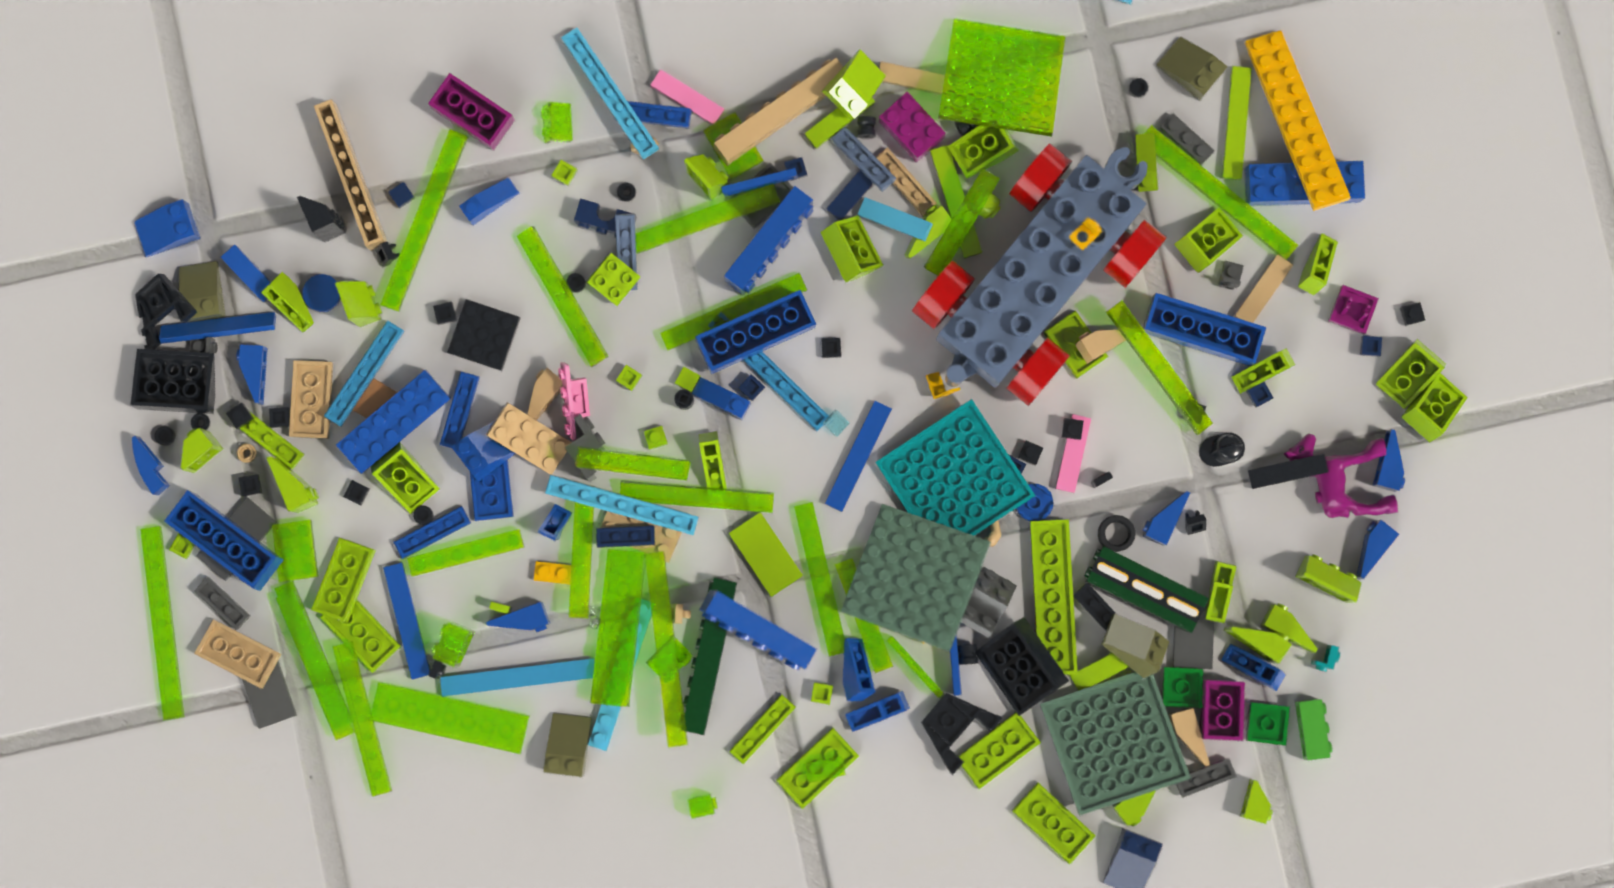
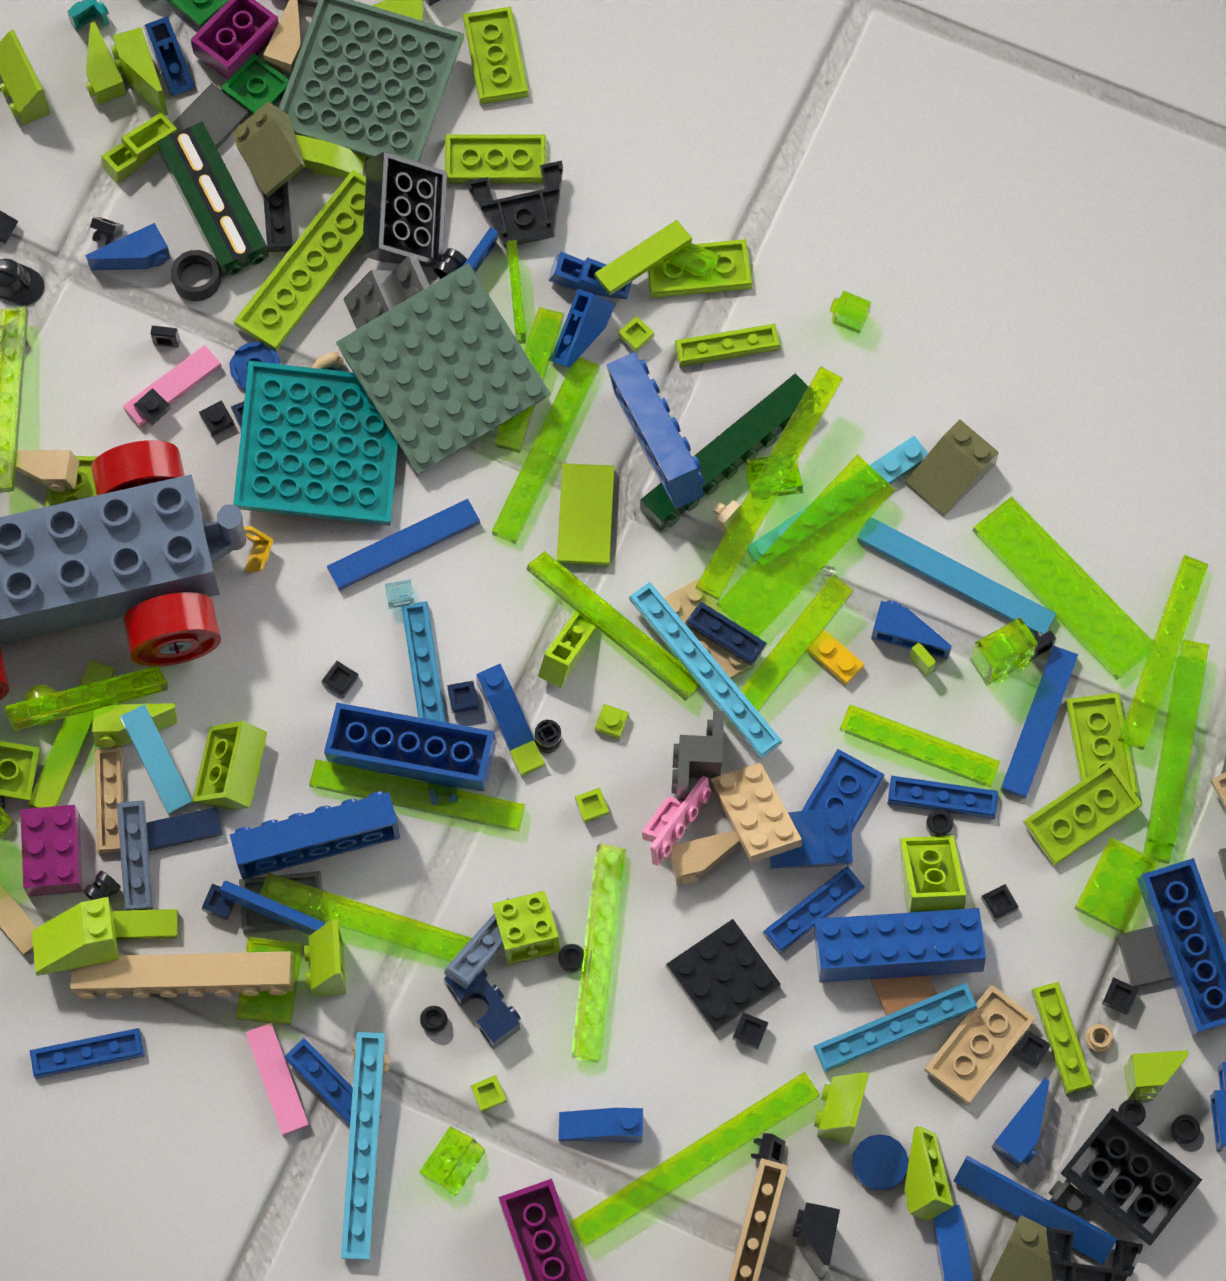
camera: 145 degrees left, 15 degrees down
black plate [226,402,254,429] -> none
lime slope [266,456,319,513] -> none
dark blue tile [388,181,415,209] -> none
blue slope [538,504,572,541] -> none
clear neon green plate [575,447,691,480] -> none
none -> blue tile [29,1028,145,1079]
none -> lime tile [595,220,692,295]

